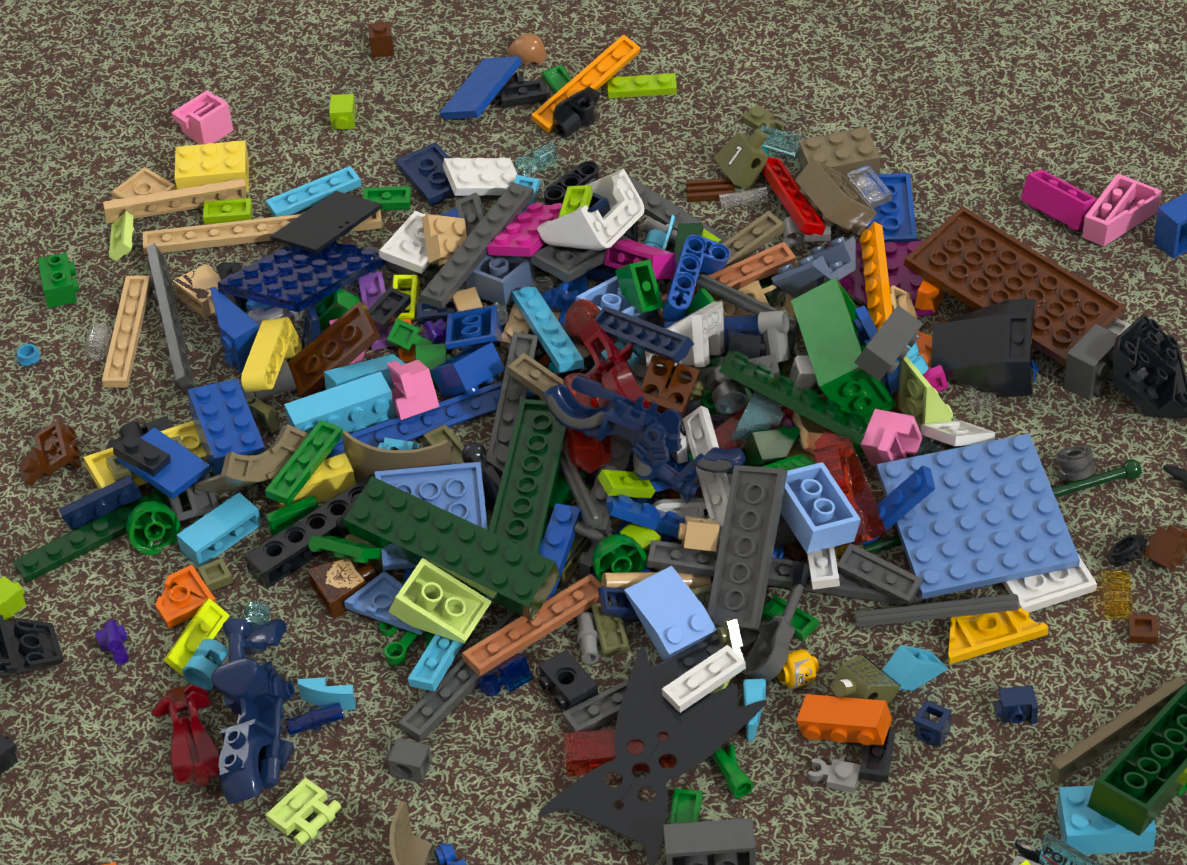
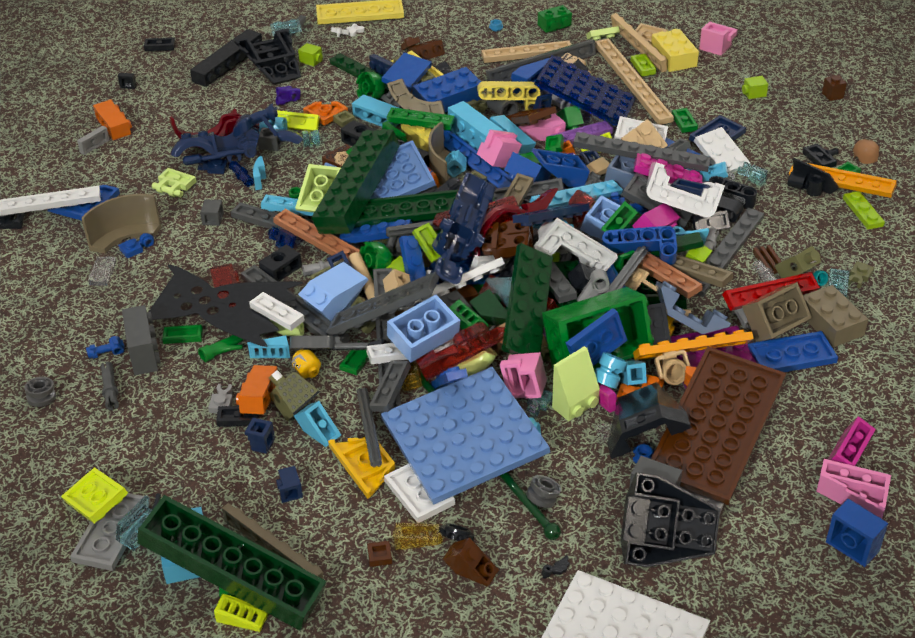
camera: 75 degrees right, 5 degrees down
clear brick [84,324,113,361] -> none
black plate [113,432,171,477] -> none
medium azure plate [266,166,362,217] -> none
black container [269,191,382,254] -> none
black plate [368,287,411,332] -> none
blue tile [440,56,522,119] -> none
lime plate [558,185,593,218] -> none
plate [717,618,745,661] -> none
clear plate [848,165,892,208] -> none
dark grey brick [854,305,923,381] -> none
white tile [921,420,995,446] -> none

